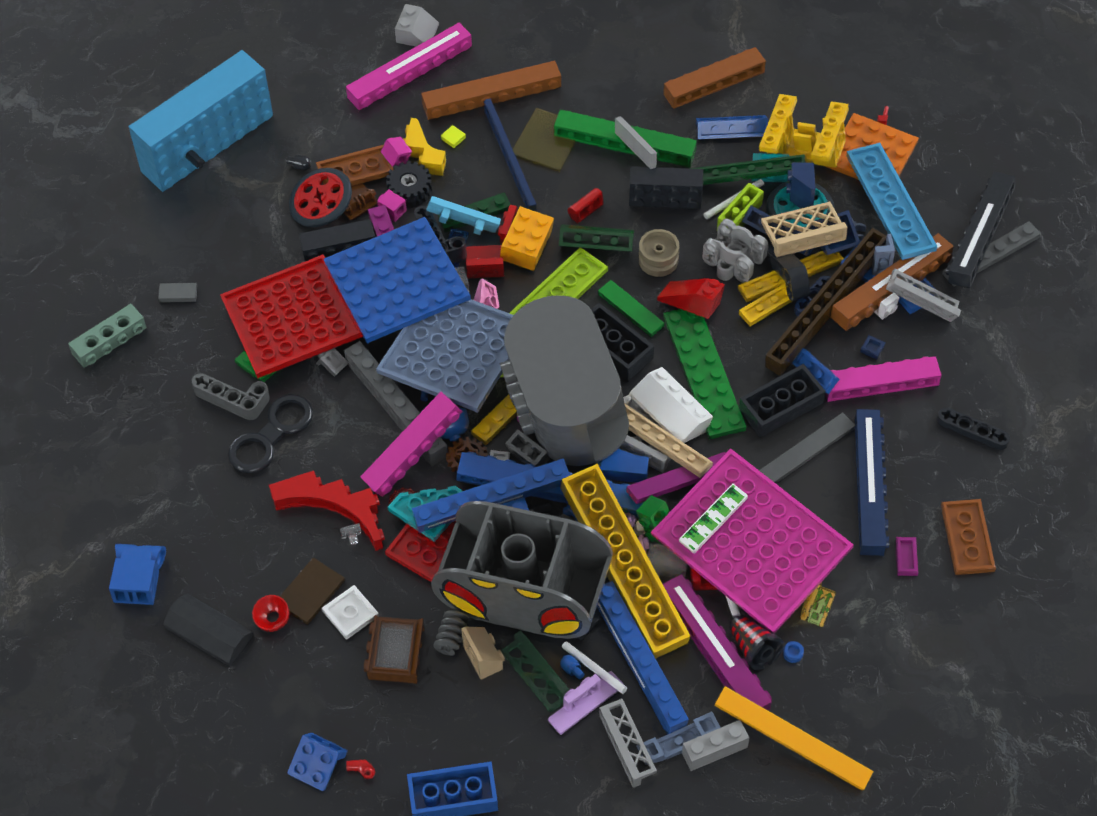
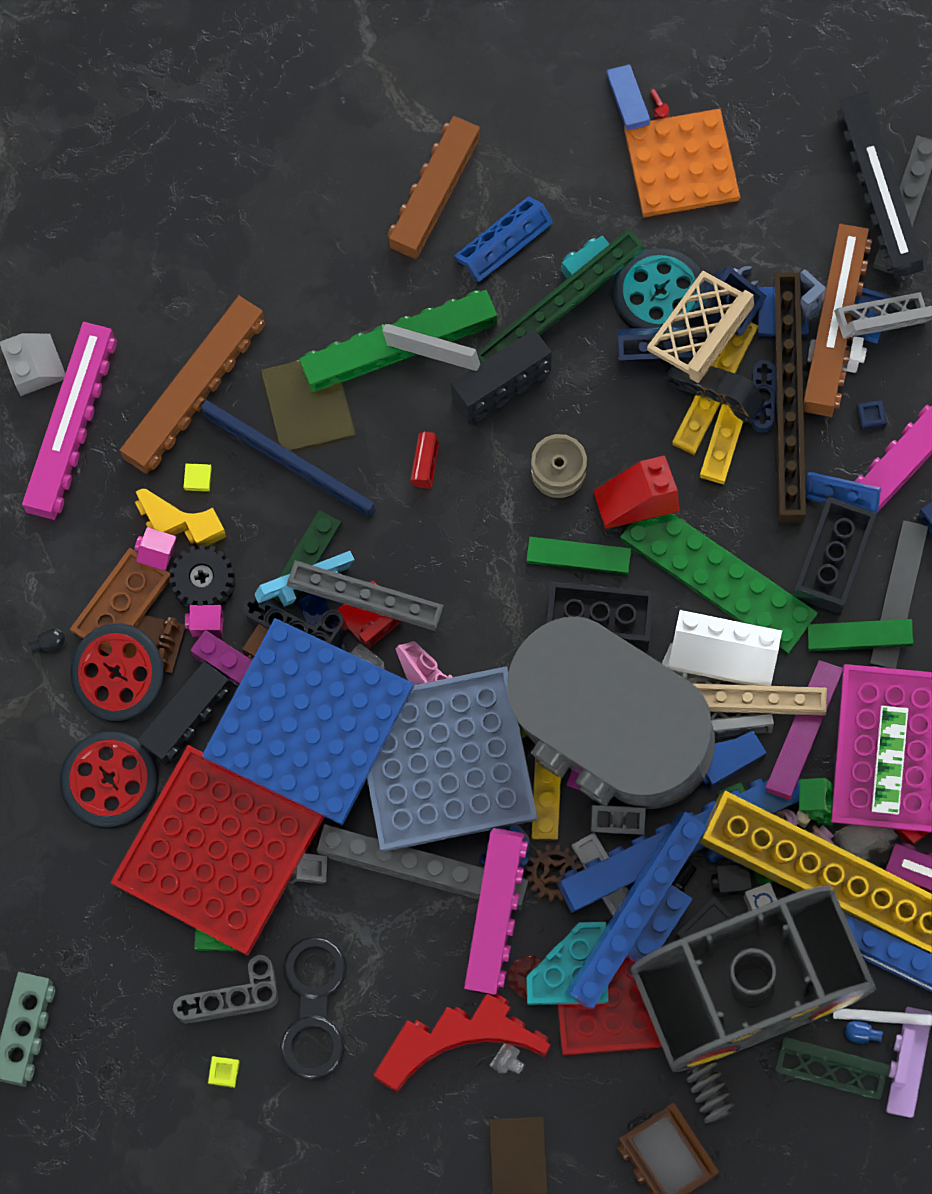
camera: 35 degrees left, 15 degrees up
dark grey tile [158,283,198,302] -> none
white plate [322,585,379,640] -> none
tan slope [461,627,505,679] -> none
red plate [498,205,517,244] -> none
light orange brick [500,206,554,271] -> none
lime plate [509,247,608,315] -> none
dark green brick [559,224,634,252] -> none
light grey piece [702,219,768,283] -> none
white bar [703,179,764,220] -> none
lime brick [717,183,764,231] -> none
yellow piece [759,94,849,168] -> none
dark blue slope [786,162,815,209] -> none
dark azure plate [846,143,937,260] -> none
none -> wedge [60,731,158,827]
none -> neon yellow tile [208,1056,240,1088]
none -> dark grey tile [287,560,443,631]
none -> tile [607,64,650,130]
none -> green tile [808,619,913,652]

